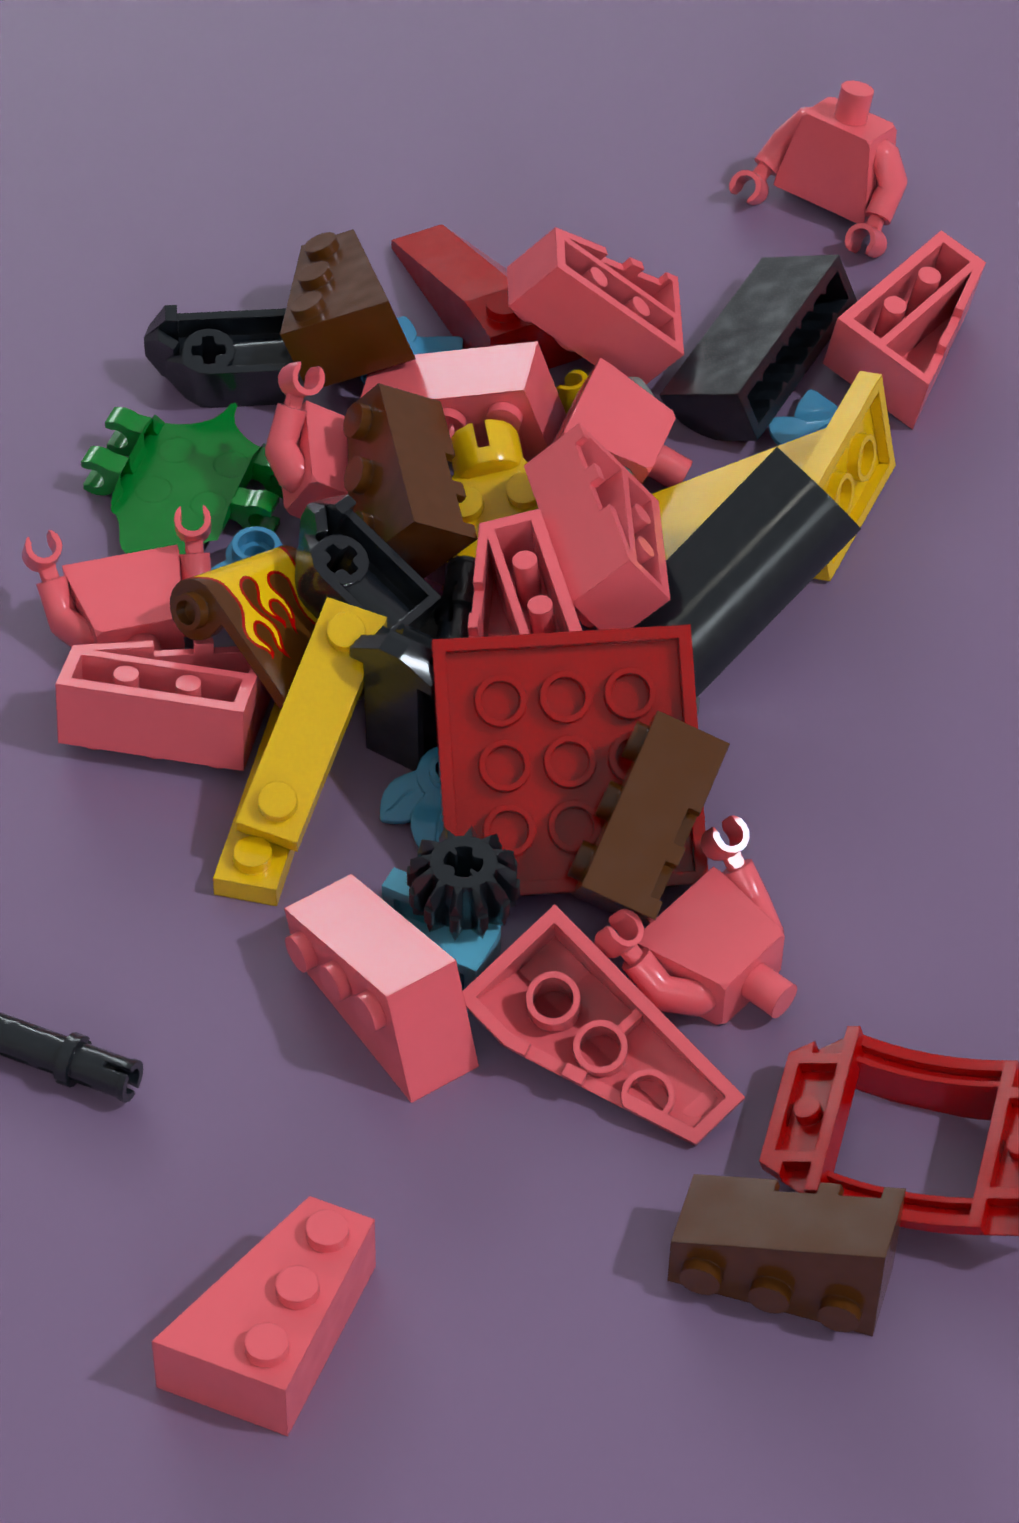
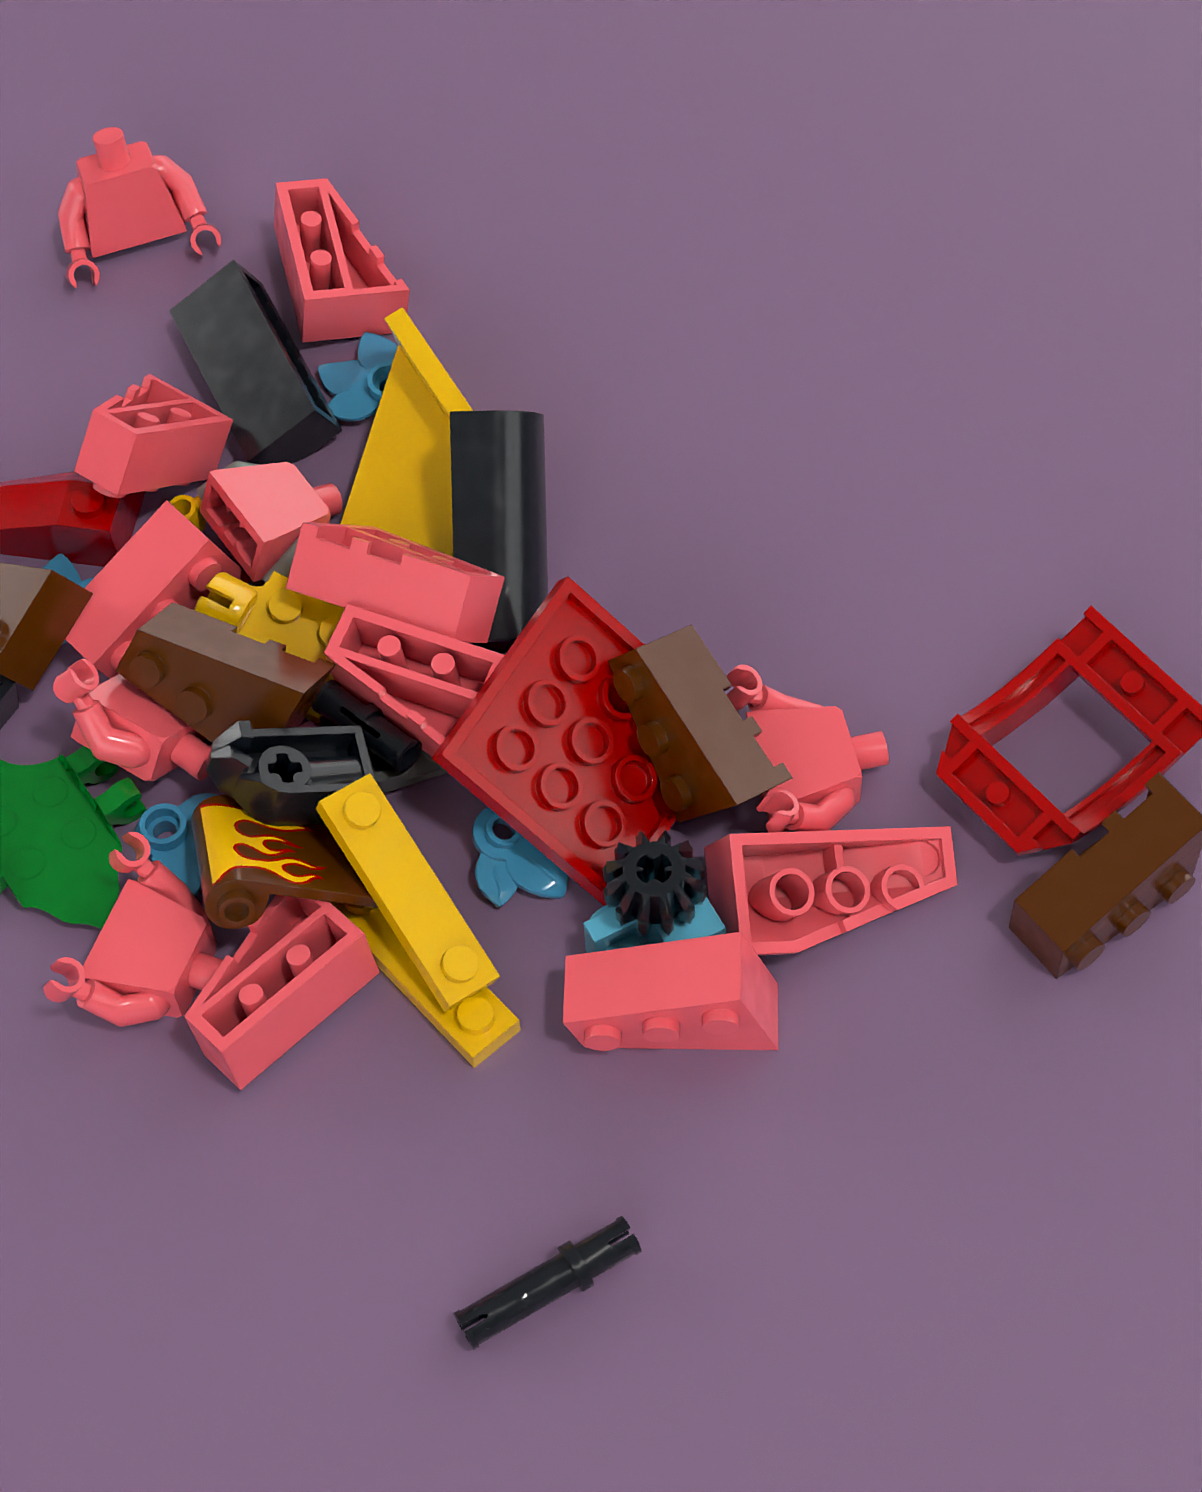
camera: 50 degrees left, 10 degrees up
coral wedge [152,1196,376,1437] -> none
black piece [350,623,438,771] -> none

